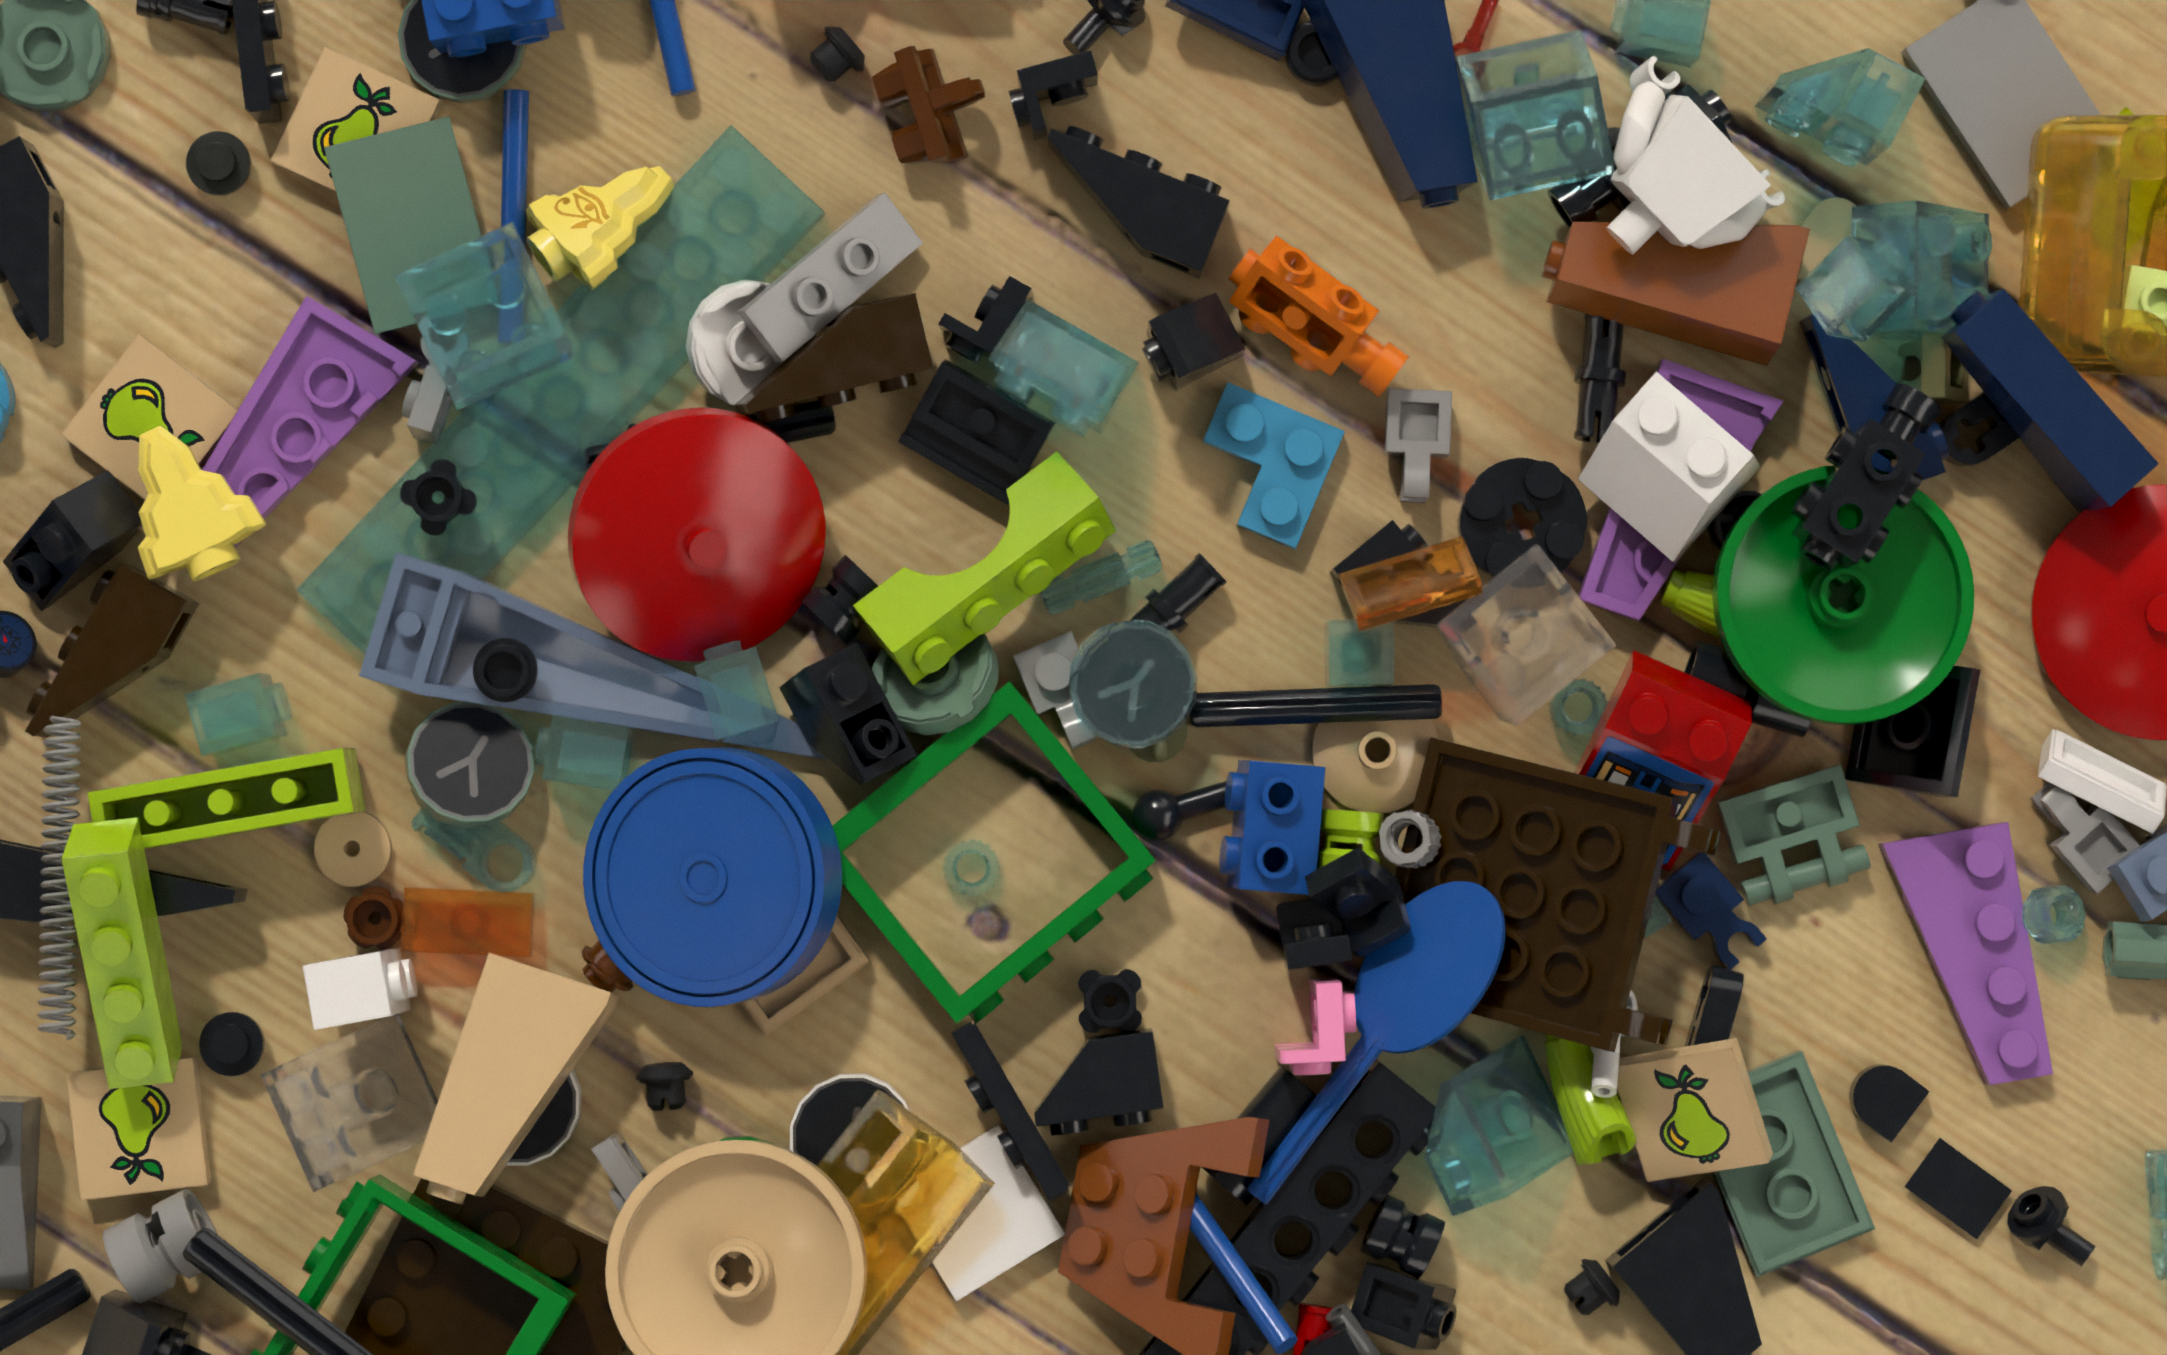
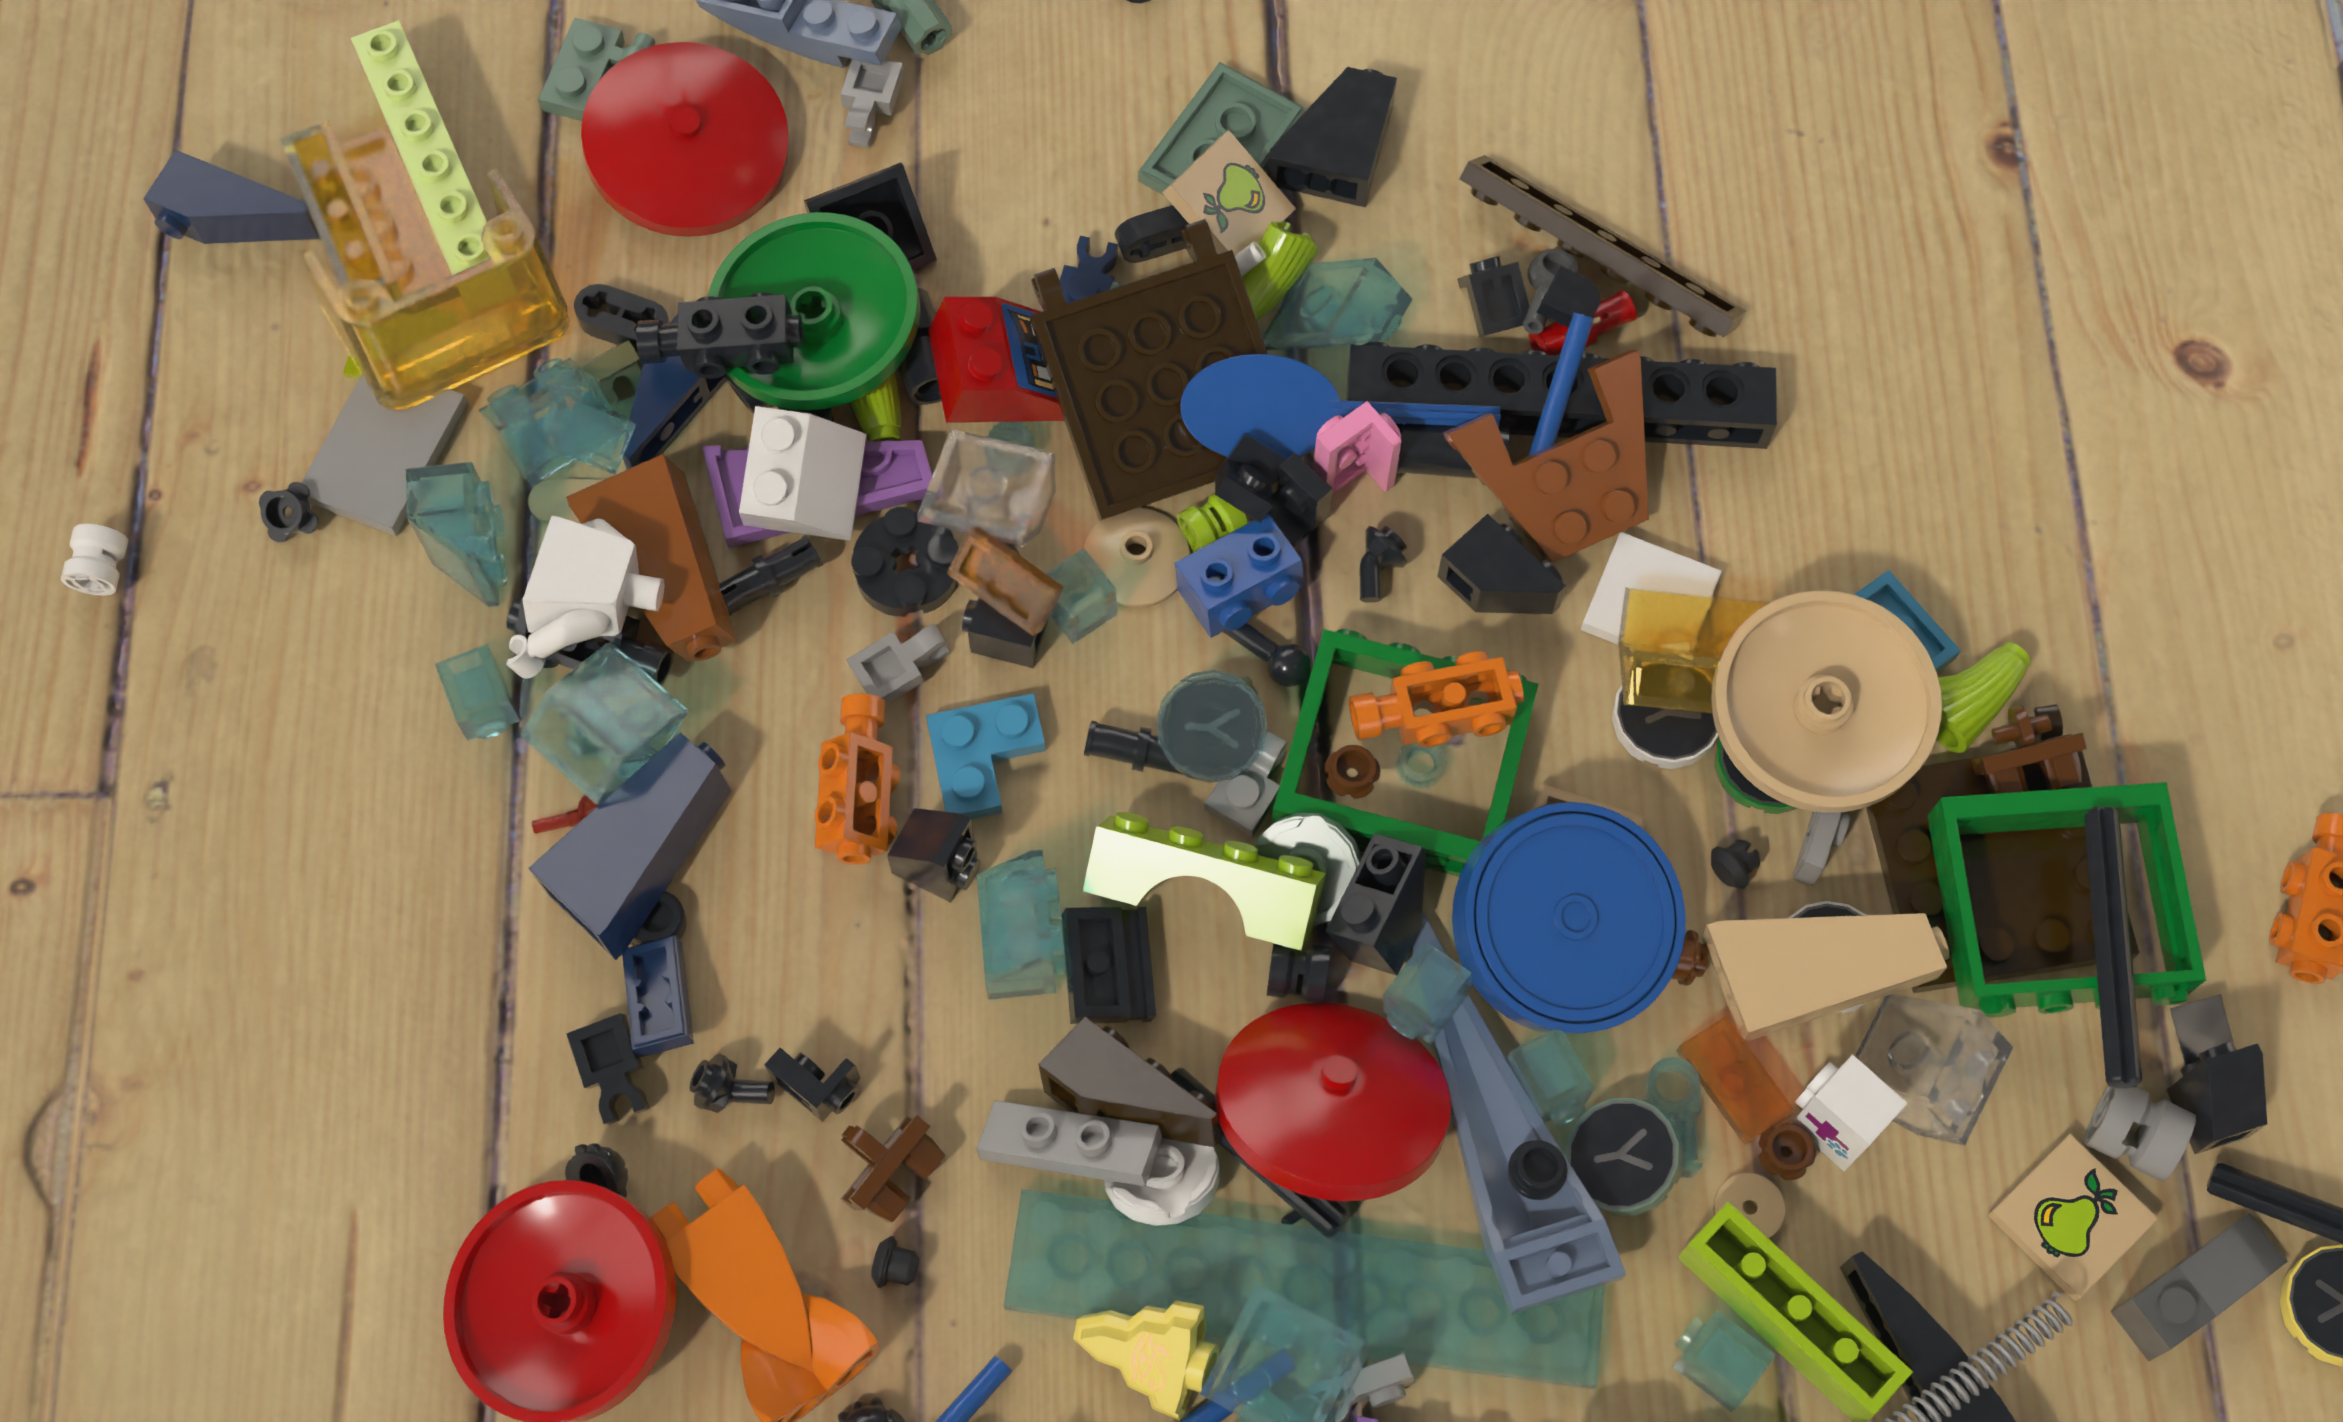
camera: 125 degrees left, 20 degrees down
lime brick [61,817,183,1089] -> none
black plate [199,1012,265,1076] -> none
black plate [400,459,477,536] -> none
black bracket [938,276,1034,363] -> none
black plate [951,1022,1071,1202] -> none
clear light blue axle [1040,540,1162,615] -> none
black slope [1048,126,1230,279] -> none
black plate [1078,969,1142,1033] -> none
black axle [1189,684,1442,727] -> none
black wheel [1360,1194,1445,1279] -> none
light grey axle [1378,810,1442,869] -> none
black piece [1564,1259,1620,1315] -> none
sand green plate [1715,765,1871,906] -> none
black tile [1849,1064,1930,1143] -> none
medium lavender wing [1878,822,2053,1085] -> none
black piece [1904,1138,2012,1239] -> none
dark blue slope [1941,289,2159,512] -> none
clear light blue axle [2022,885,2086,944] -> none
white tile [2038,729,2167,834] -> none
none -> reddish brown plate [1325,745,1381,799]
none -> orange brick [1349,651,1524,748]
none -> black plate [1359,526,1408,603]

